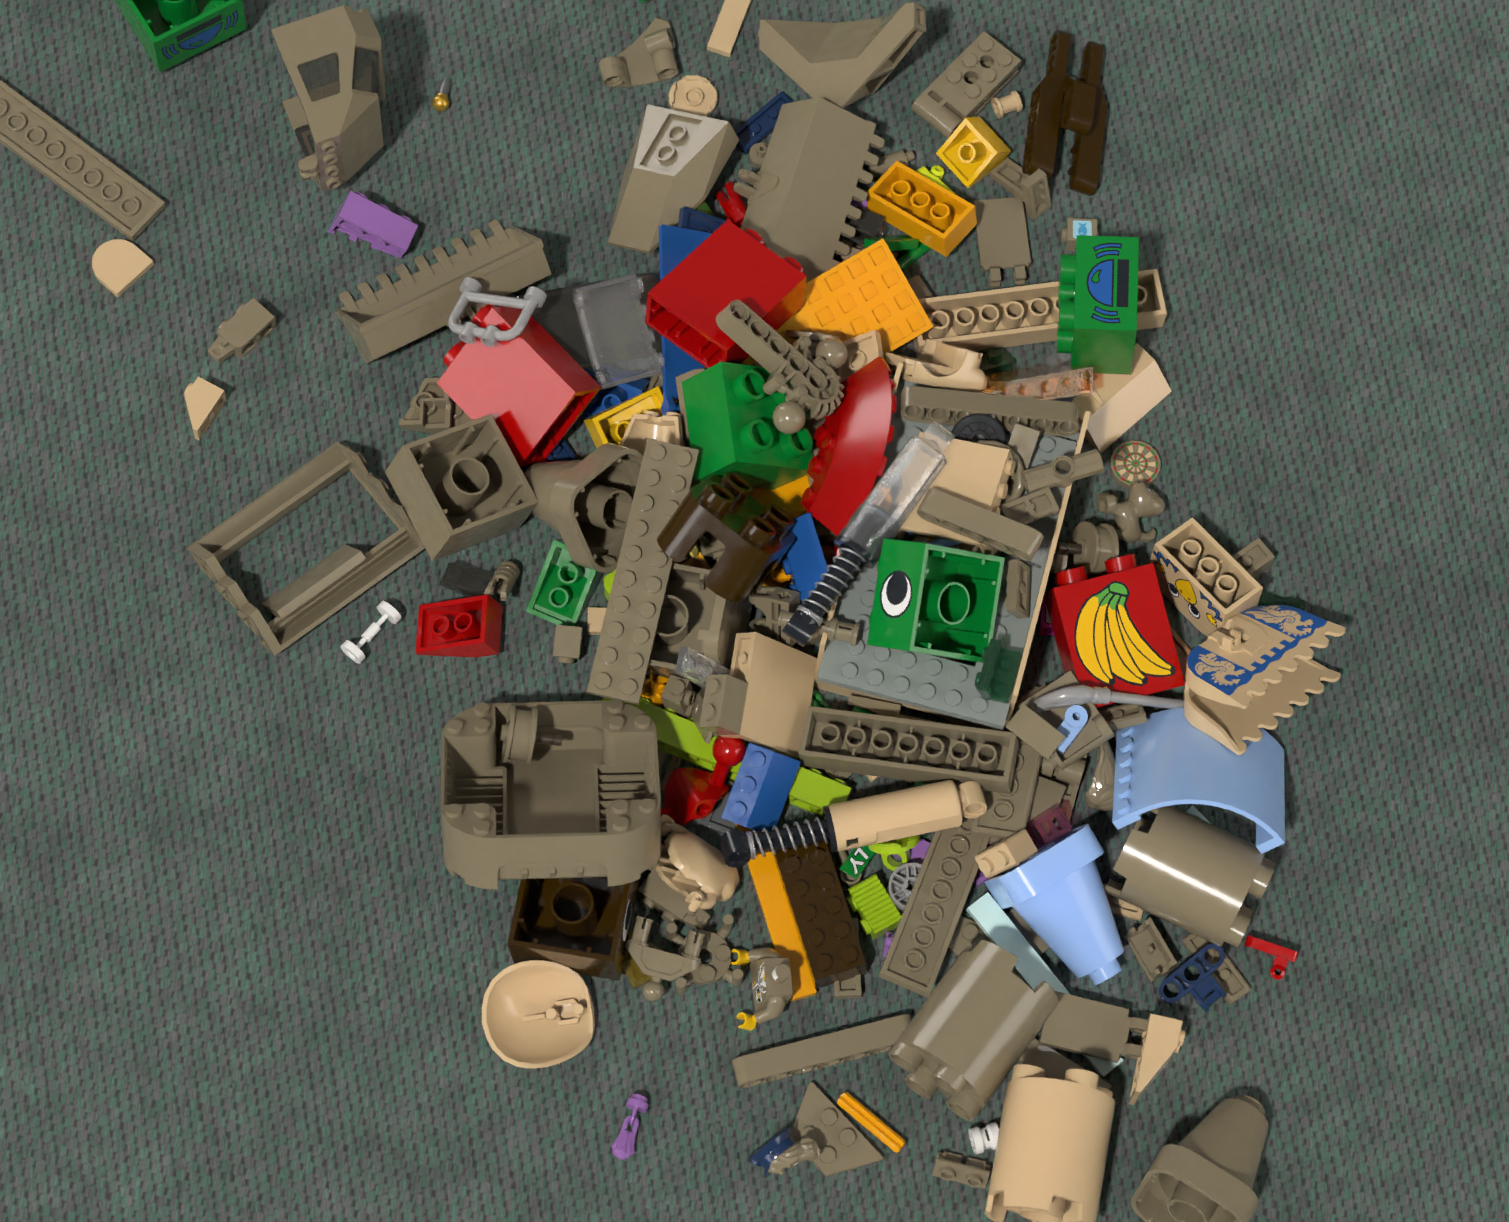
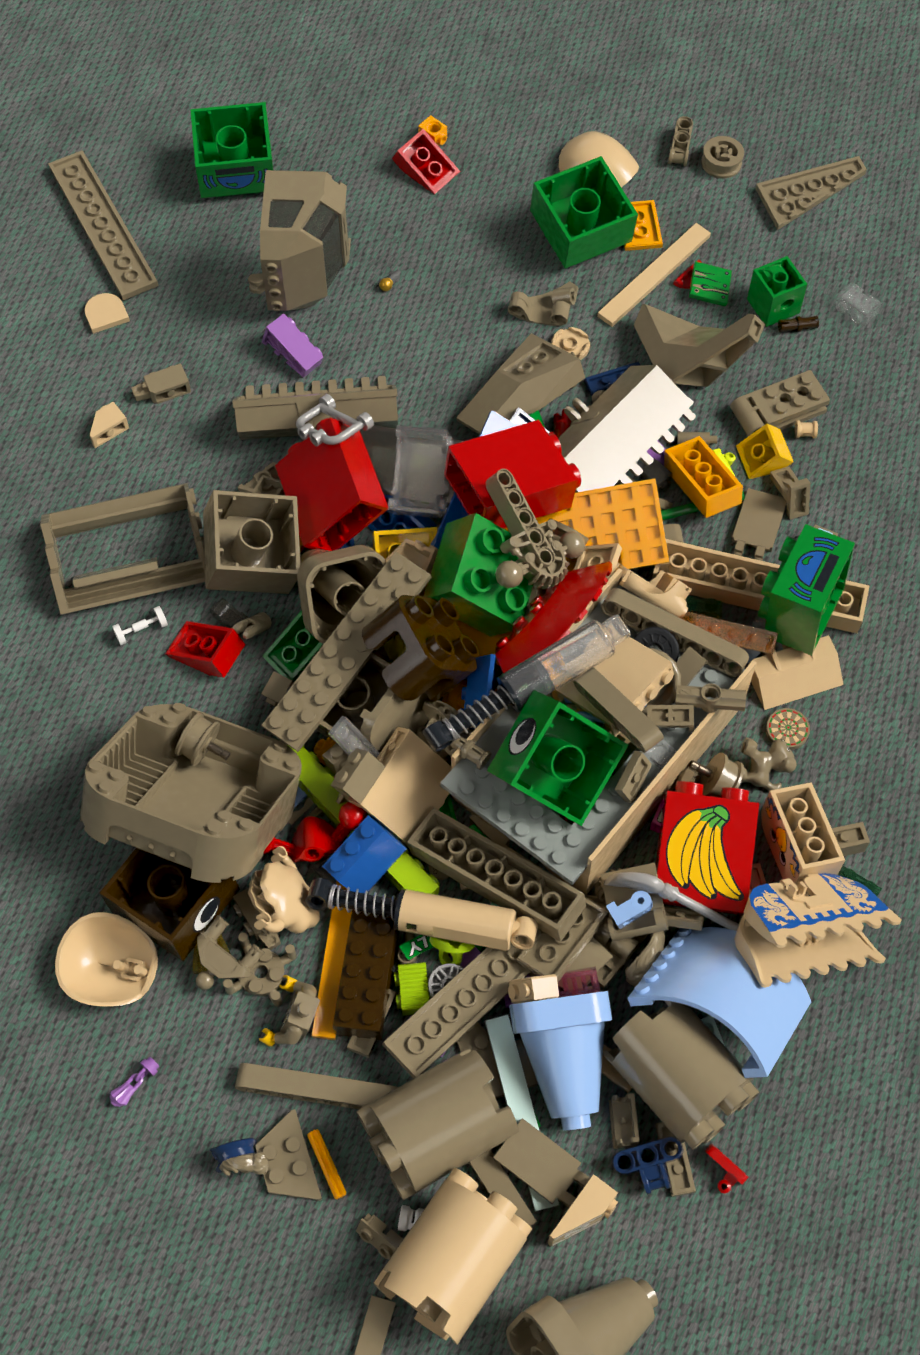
camera: 30 degrees right, 5 degrees down
green tile [864,235,919,251] -> none
clear green bracket [975,639,1022,704] -> none
dark tan hinge [1005,704,1066,760] -> none
dark brown beam [1022,29,1107,196] -> none

